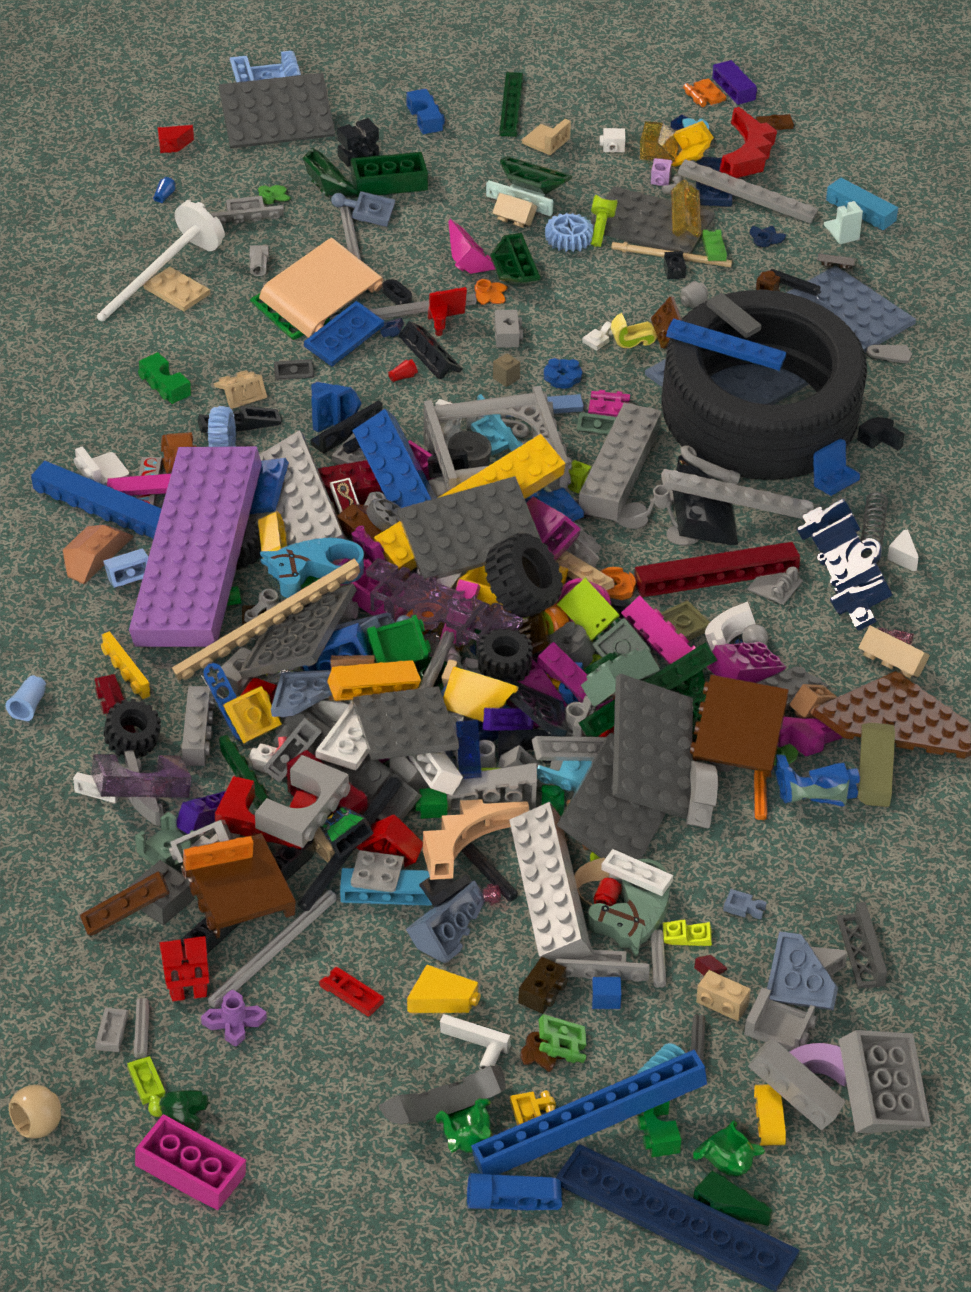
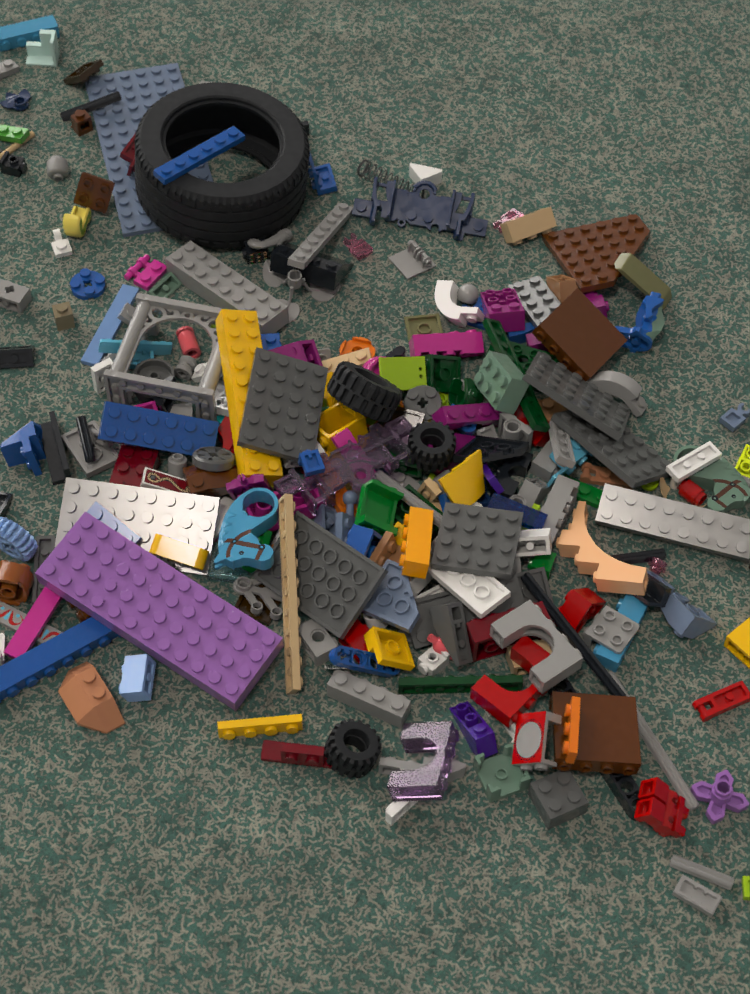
camera: 65 degrees left, 10 degrees up
light blue plant [6,675,46,721] -> none
reddish brown plate [80,871,170,936] -> none
black torso [320,807,374,859] -> none
red cone [388,359,418,382] -> none
dark red brick [634,542,800,598] -> none
dark grey tile [706,292,762,338] -> none
orange axle [754,770,767,820] -> none
none -> blue bracket [298,449,325,477]
none -> clear pink plate [343,233,373,261]

